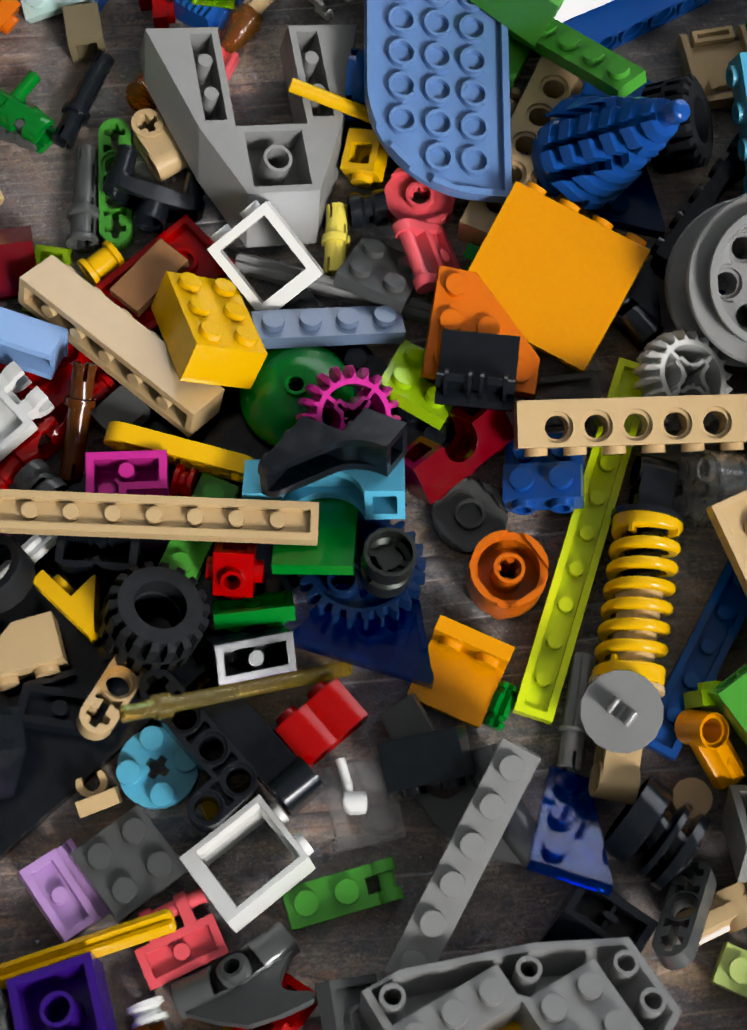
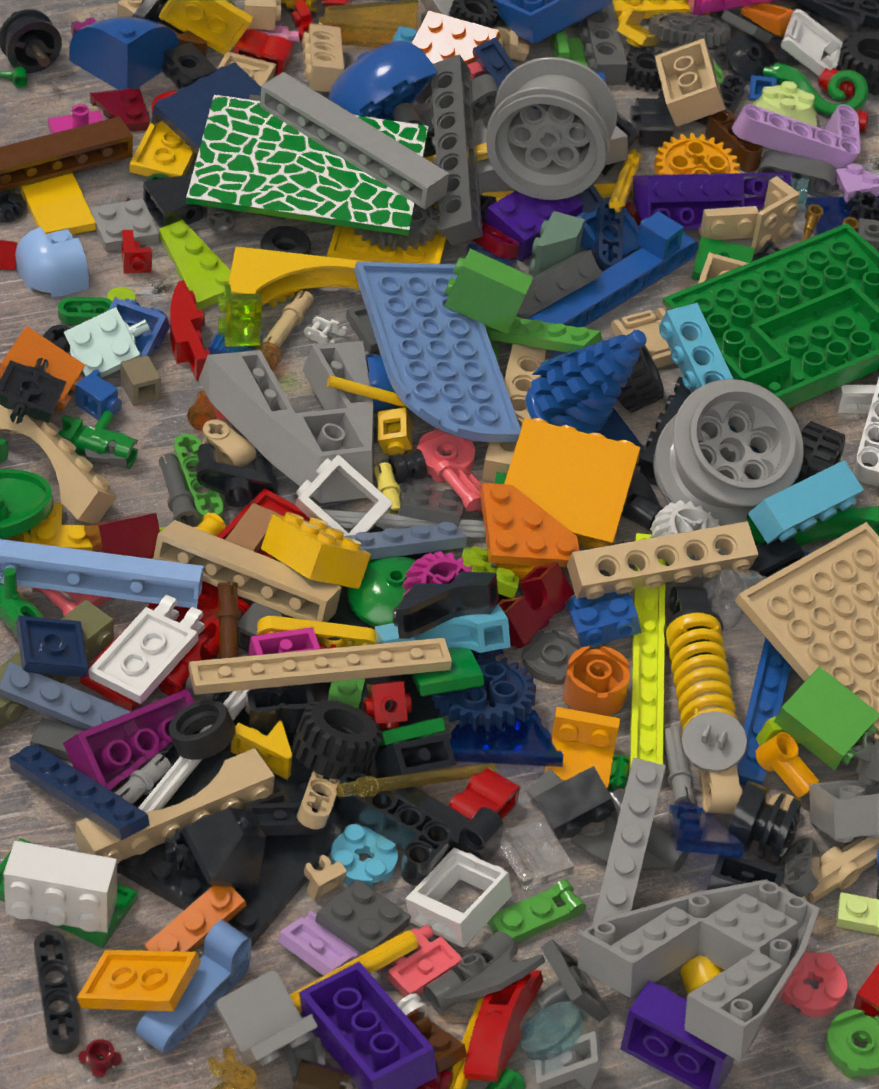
camera: 15 degrees left, 25 degrees down
black pin [51,50,114,150] -> none
white hand [335,757,367,815] -> none
pearl dark grey wheel [358,527,417,598] -> none
black hinge [434,329,520,412] -> none
none -> blue brick [76,369,122,420]

